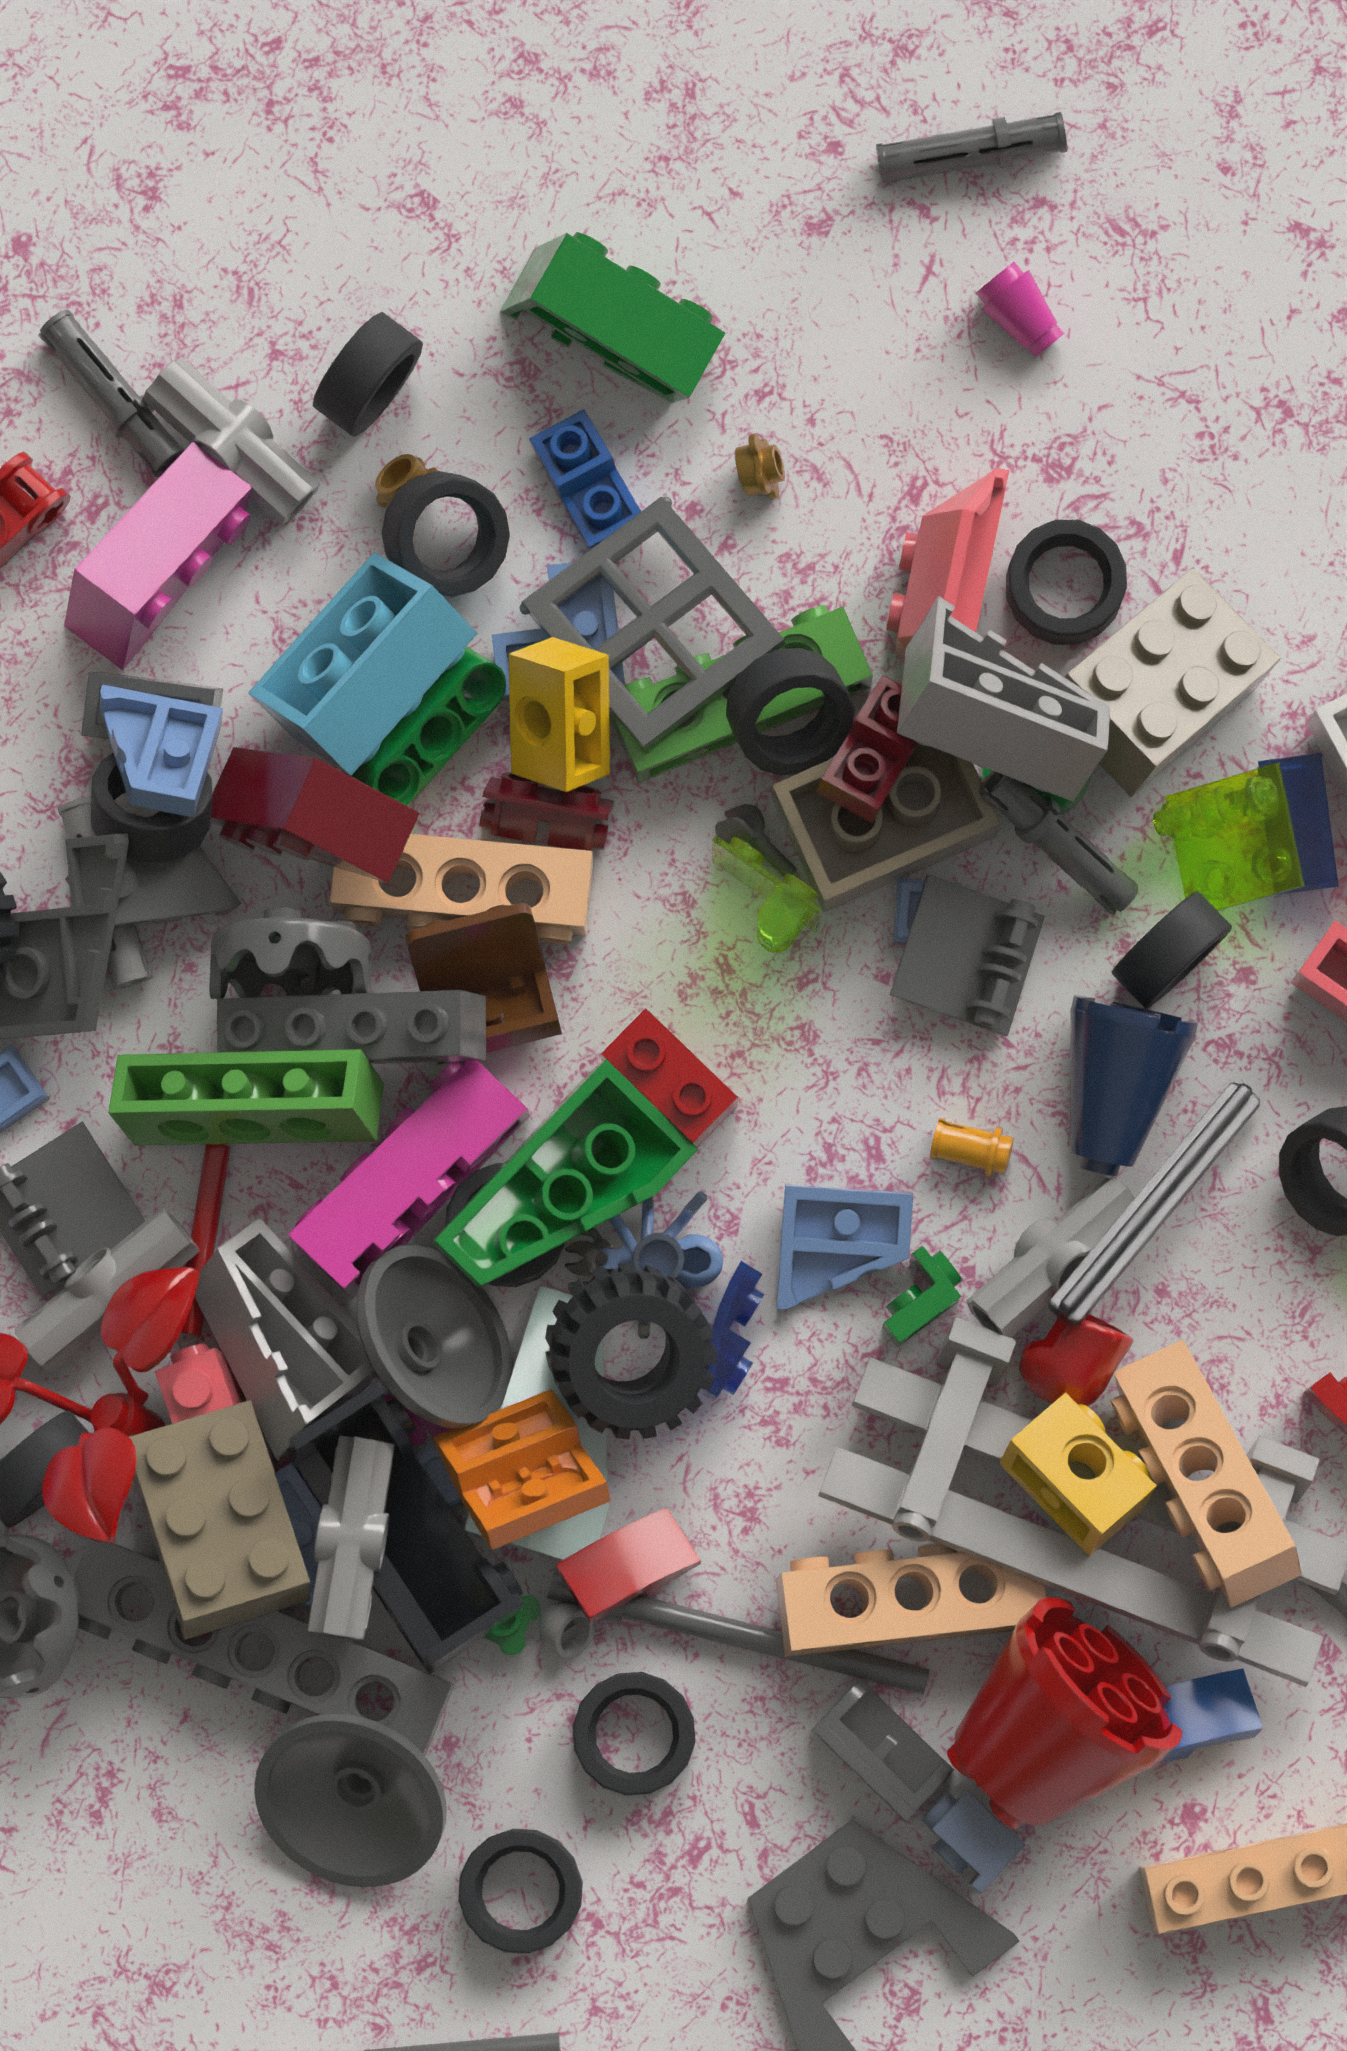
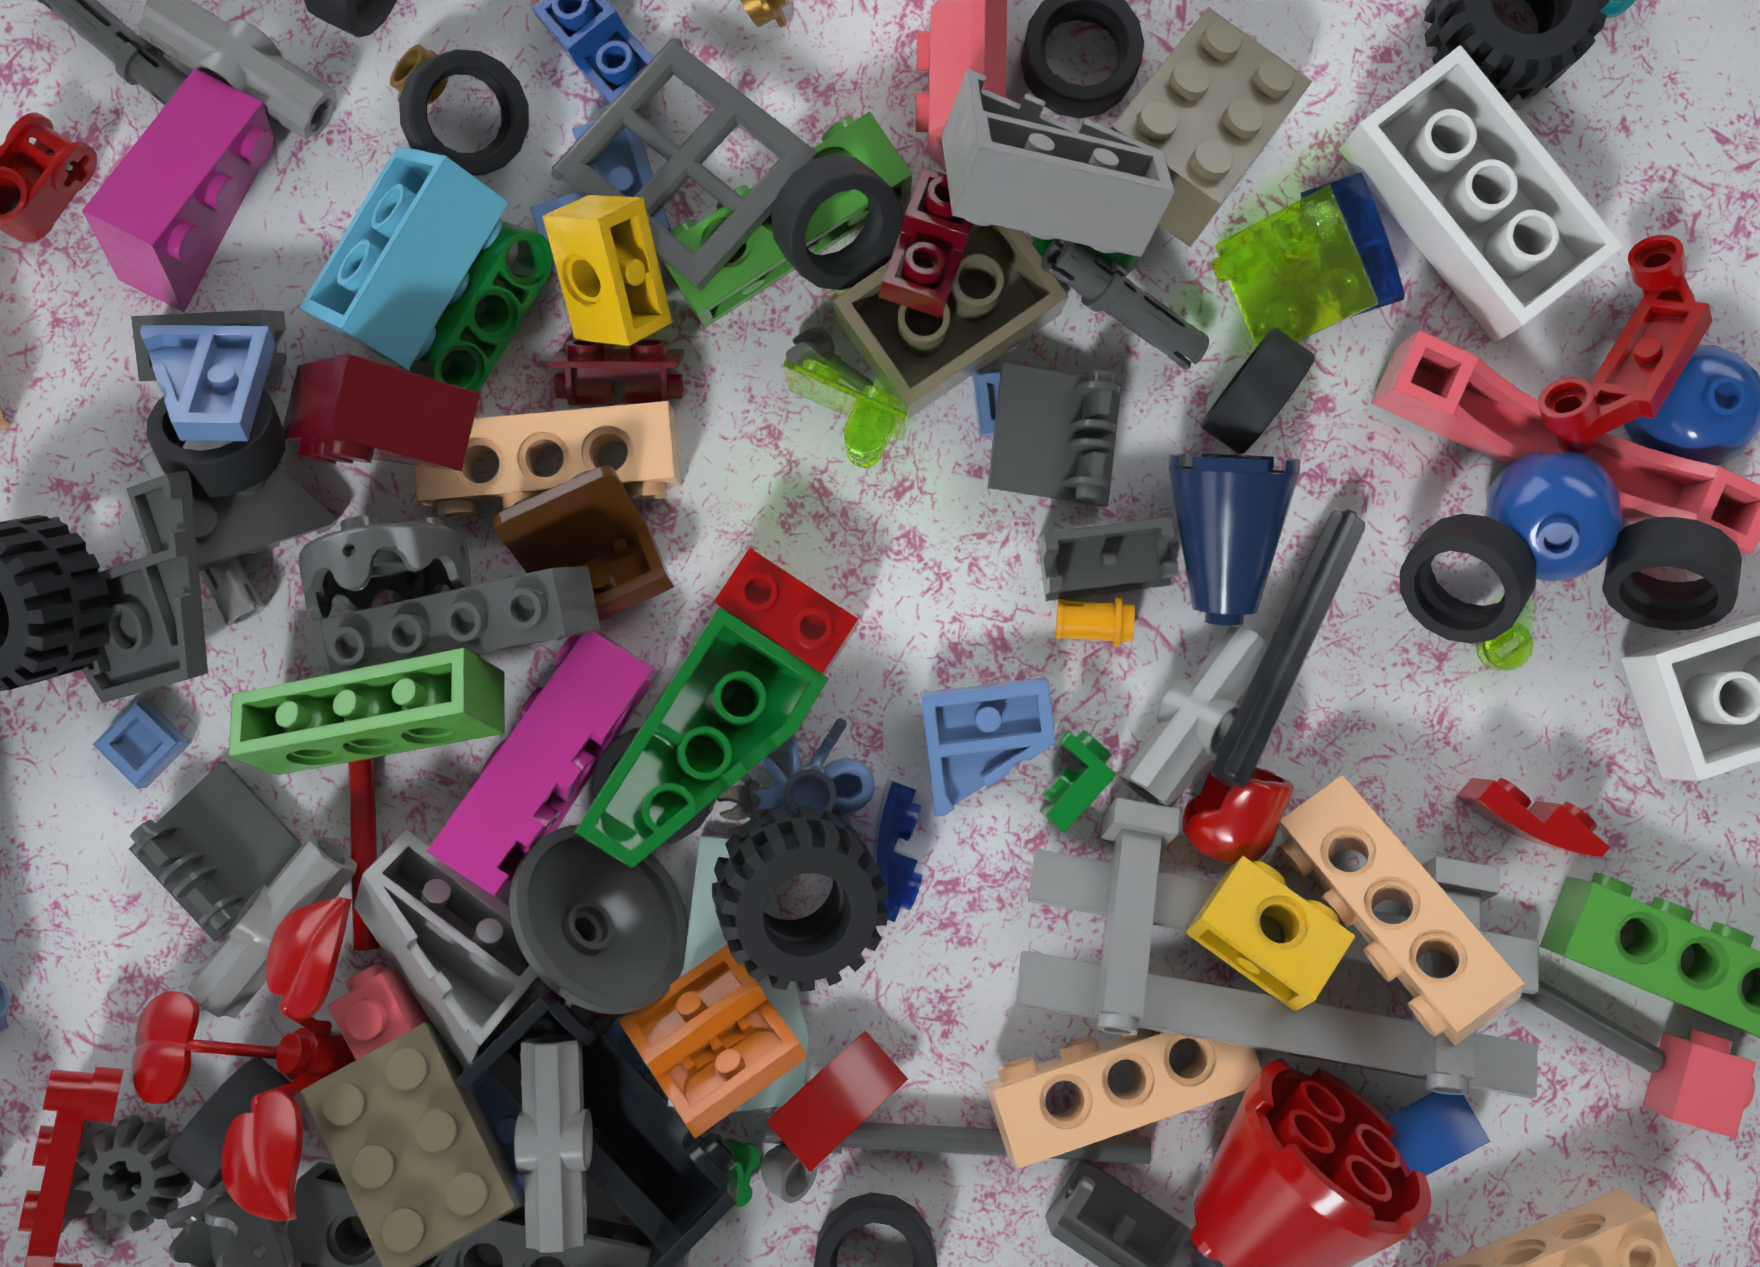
camera: 15 degrees left, 5 degrees up
none -> dark grey hinge [1037,516,1178,602]

